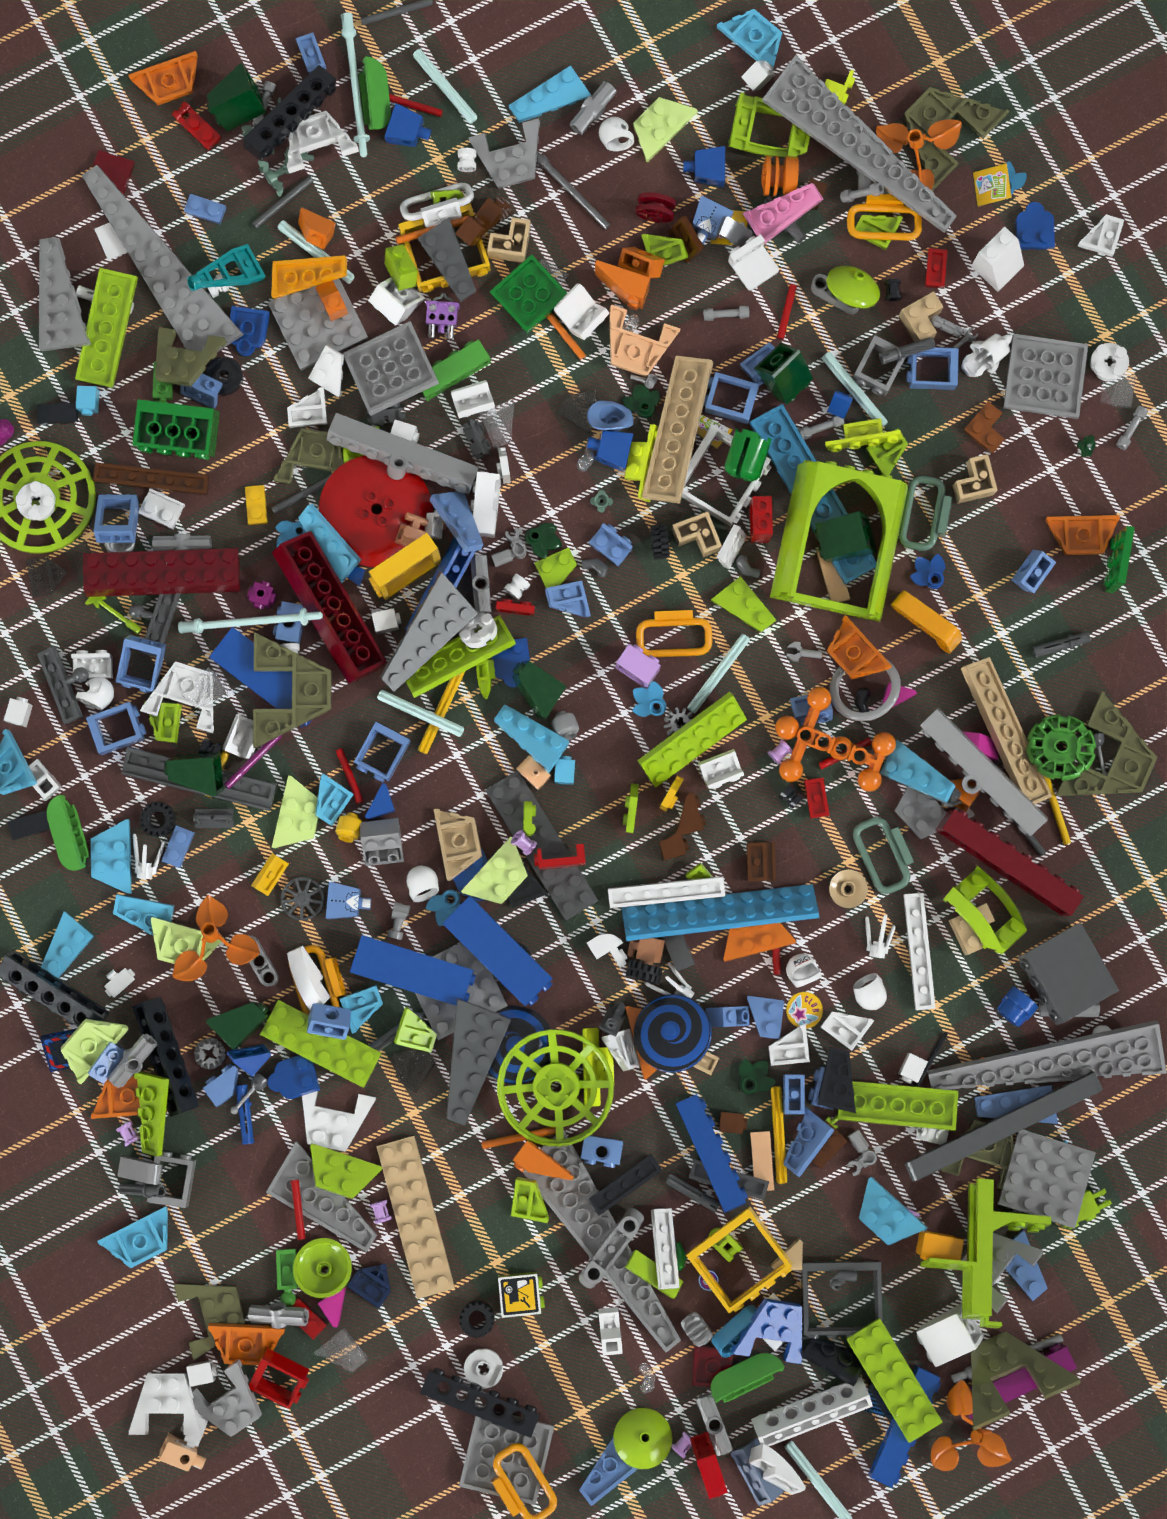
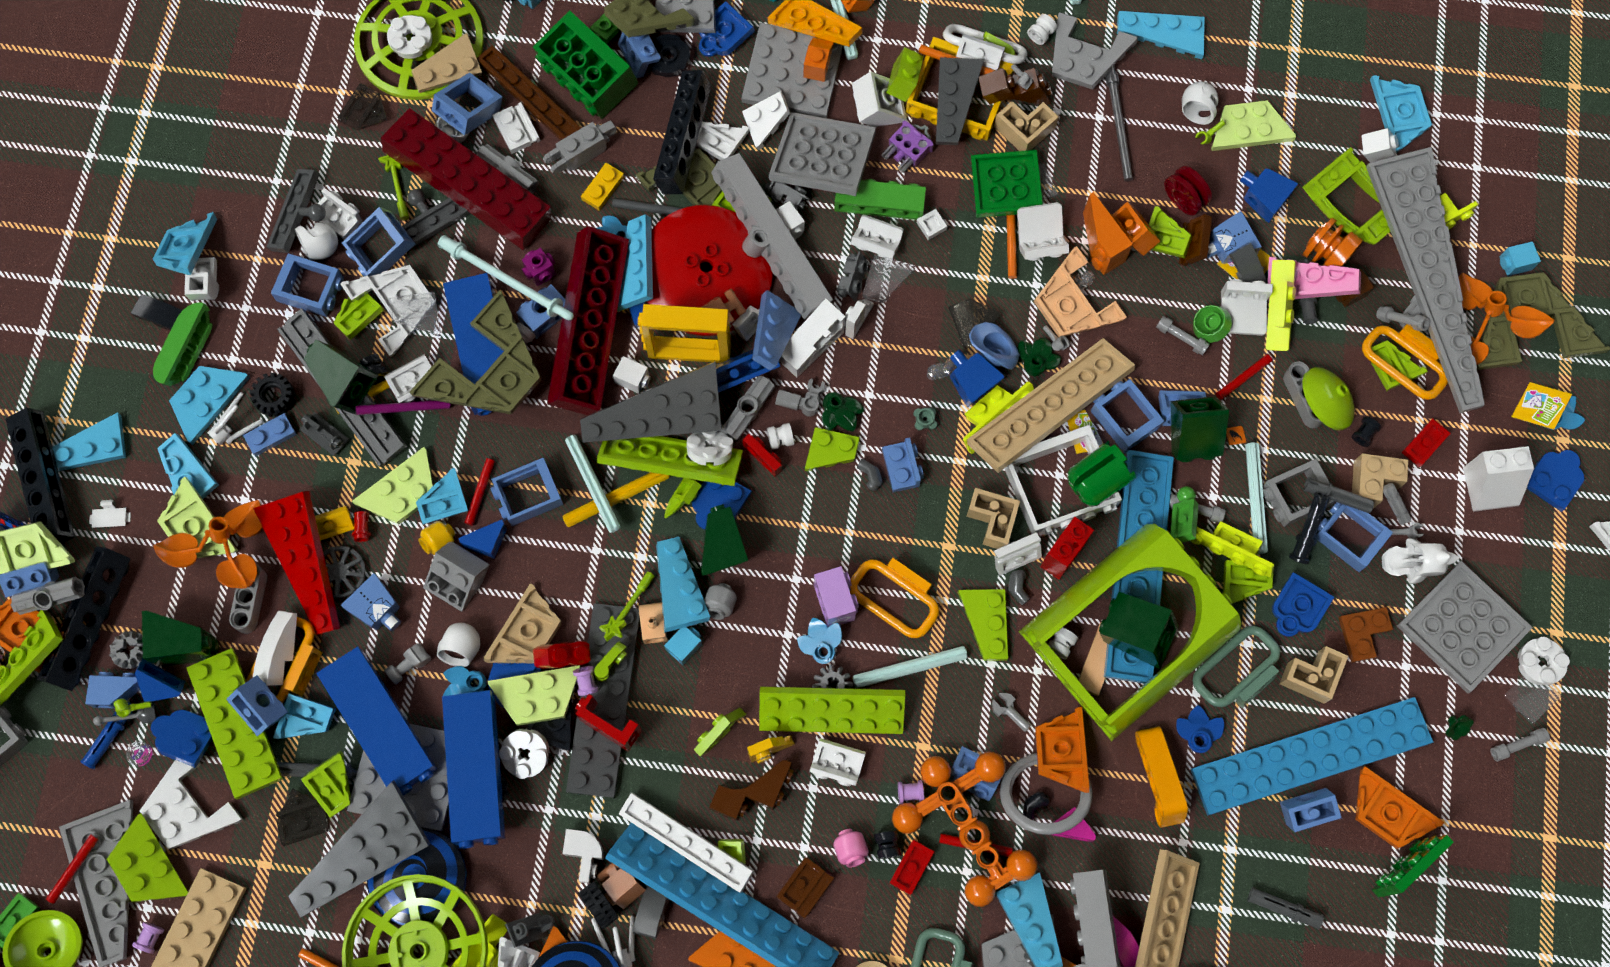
camera: 40 degrees right, 10 degrees down
white brick [4,697,33,727] -> none
medium blue wing [545,581,591,618] -> none
light grey piece [569,81,617,135] -> none
black tyre [650,524,670,560] -> none
blue slope [827,390,853,419] -> none
none -> lime hand [114,699,151,718]
none -> clear tile [126,741,153,766]
none -> red wing [253,491,340,635]
none -> red pin [352,511,371,542]
none -> tan wing [412,33,482,93]
none -> white plate [499,729,549,779]
none -> red brick [533,641,591,669]
none -> light grey hinge [543,120,617,174]
none -> lime piece [599,572,655,641]
none -> black brick [653,70,711,195]
none -> bright pink head [833,829,869,868]
none -> white plate [916,209,947,240]
none -> light grey hand [1011,64,1033,90]
none -> white wheel [1048,627,1078,659]
none -> bright green plate [1170,486,1198,543]
none -> dark azure plate [1190,697,1433,816]
none -> bright green hat [1193,305,1232,343]
none -> lime hand [1195,120,1226,144]
none -> orange sticker [1226,426,1246,446]
none -> neon yellow bracket [1266,260,1296,351]
none -> blue plate [1272,572,1334,637]
none -> black pin [1289,492,1330,564]
none -> medium azure brick [1499,241,1541,276]

